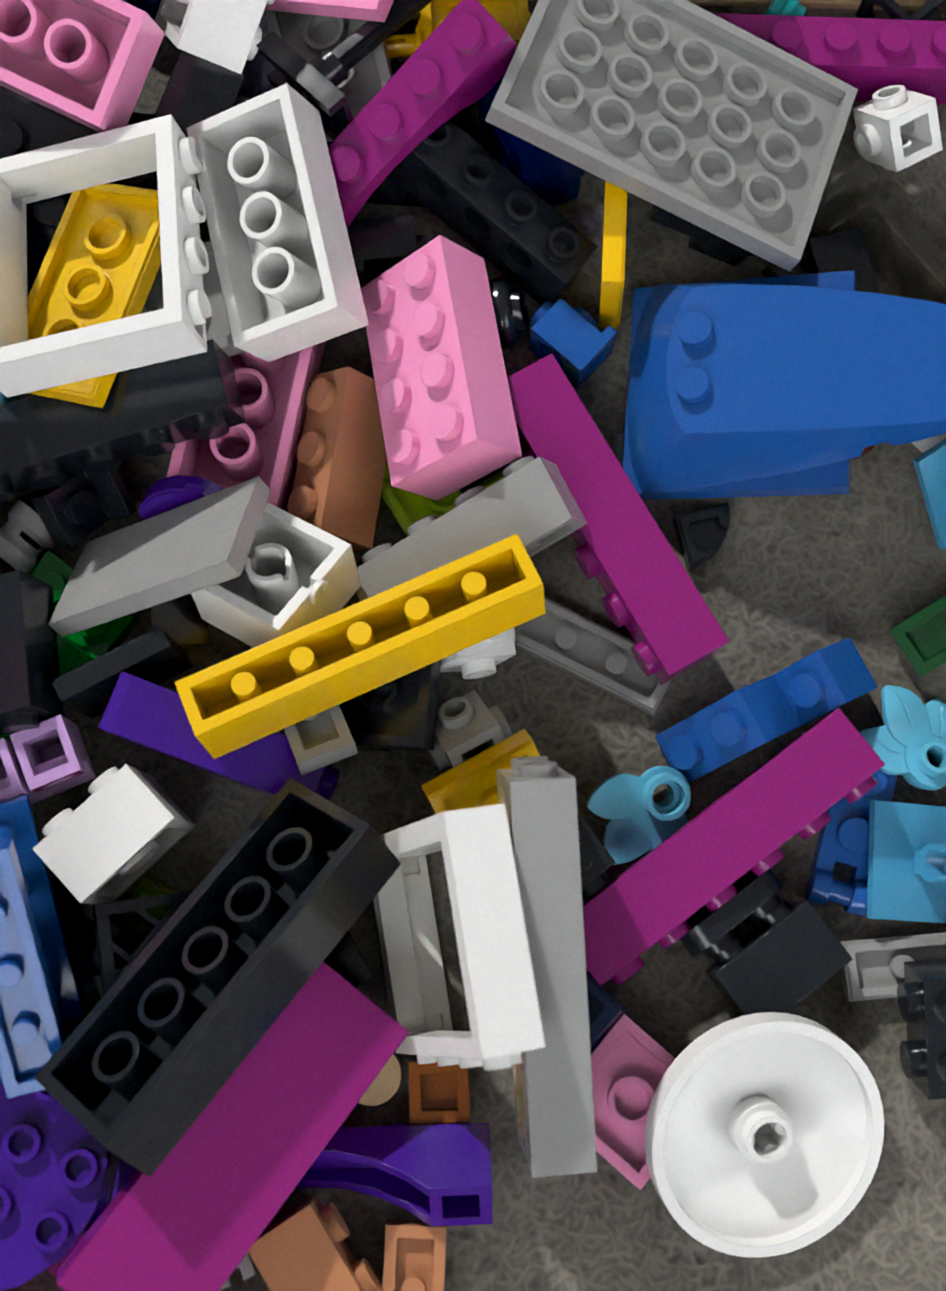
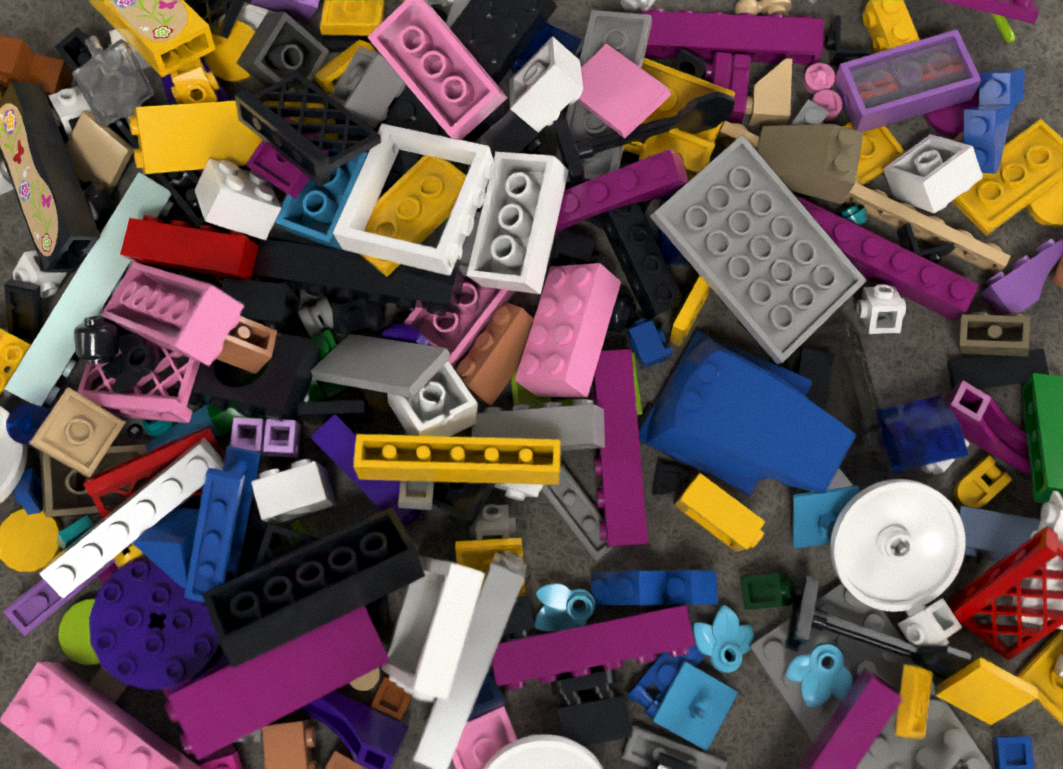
camera: 30 degrees right, 0 degrees up
none -> yellow window [674,473,765,552]

